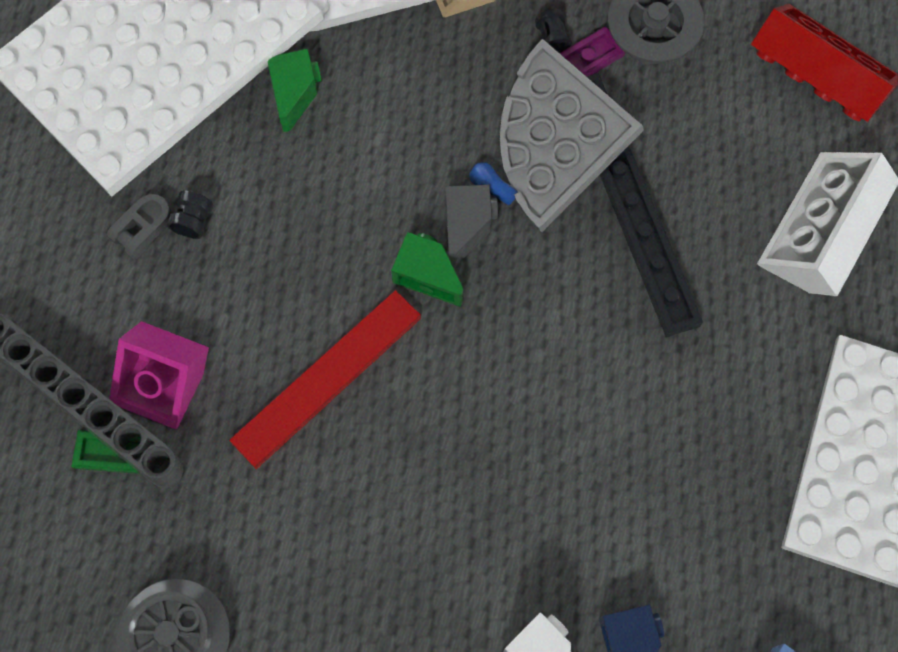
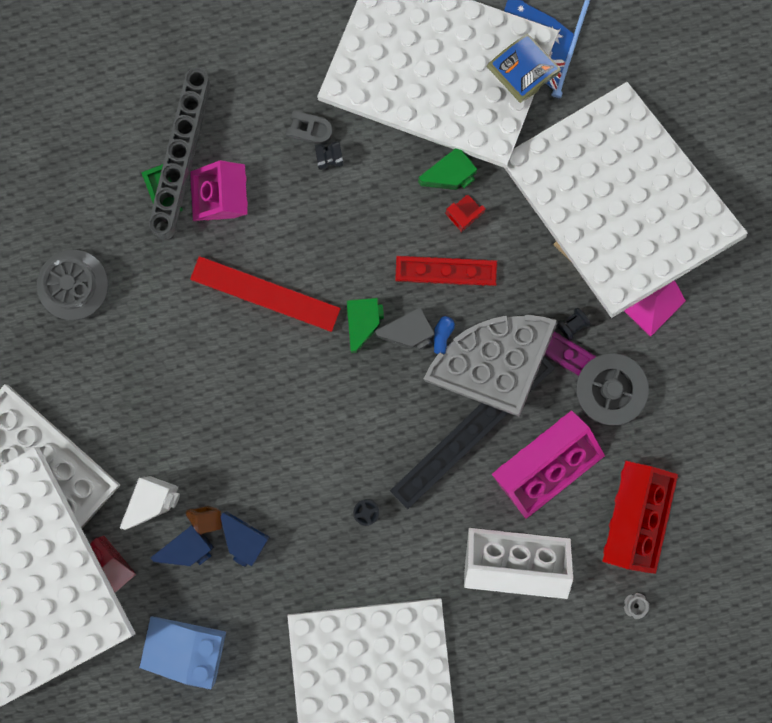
camera: 65 degrees right, 15 degrees up
none -> reddish brown slope [186,506,222,534]
none -> dark blue slope [221,511,270,567]
none -> black wheel [353,499,379,526]
none -> red tile [395,256,497,286]
none -> red panel [445,195,486,232]
none -> dark pink slope [492,410,605,519]

